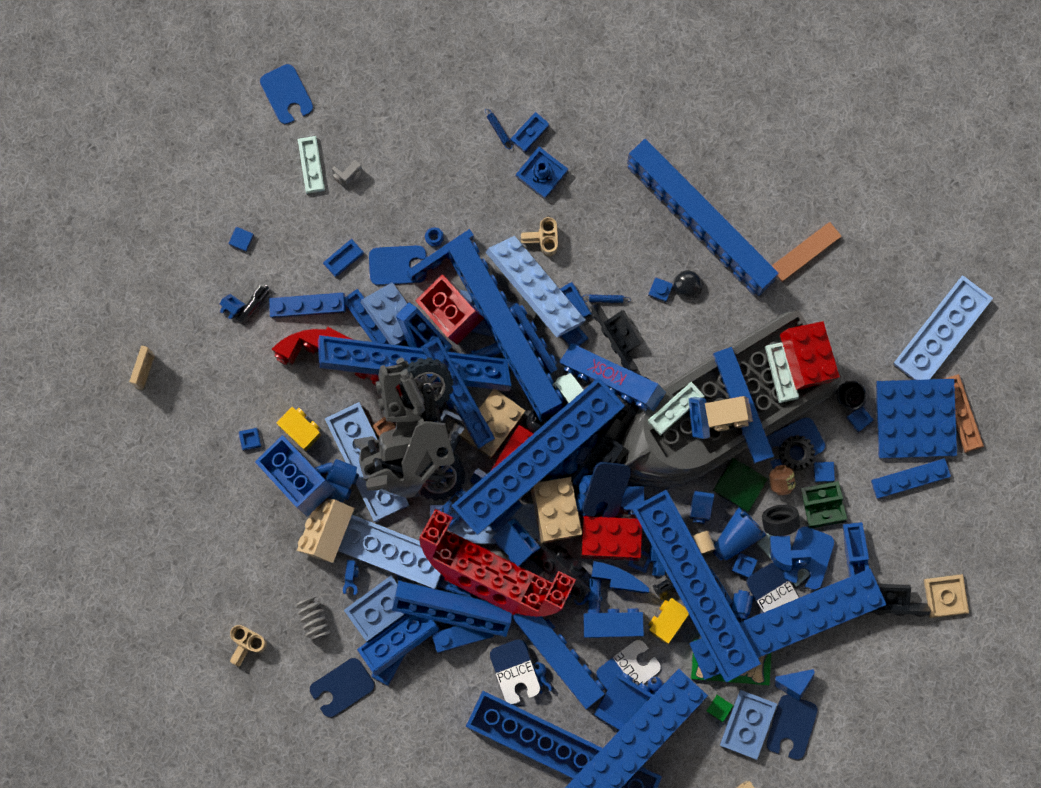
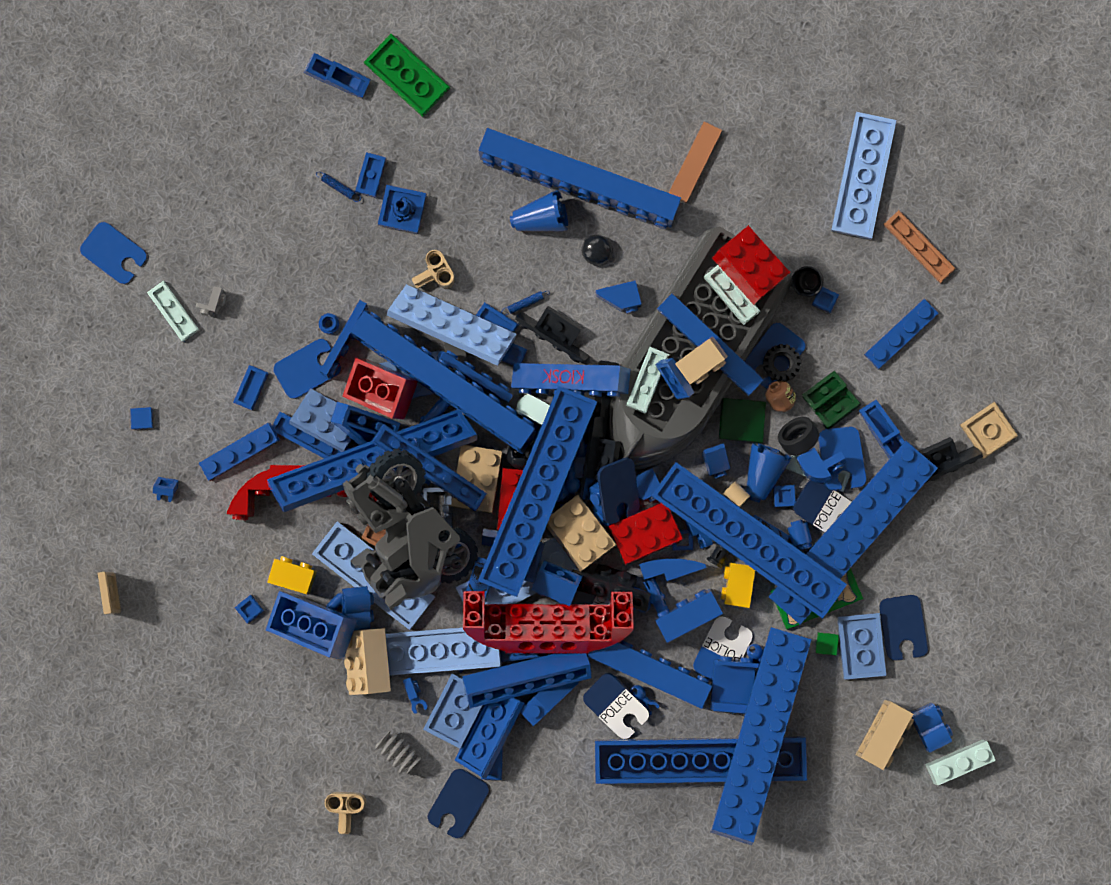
camera: 20 degrees left, 5 degrees up
black piece [236,284,270,326] -> none
blue plate [648,277,673,302] -> none
blue slope [774,669,815,701] -> none
blue tile [814,462,835,482] -> none
blue plate [876,379,957,458] -> none
none -> blue slope [304,53,370,98]
none -> green tile [363,34,450,118]
none -> blue cone [510,190,568,231]
none -> blue slope [595,280,641,314]

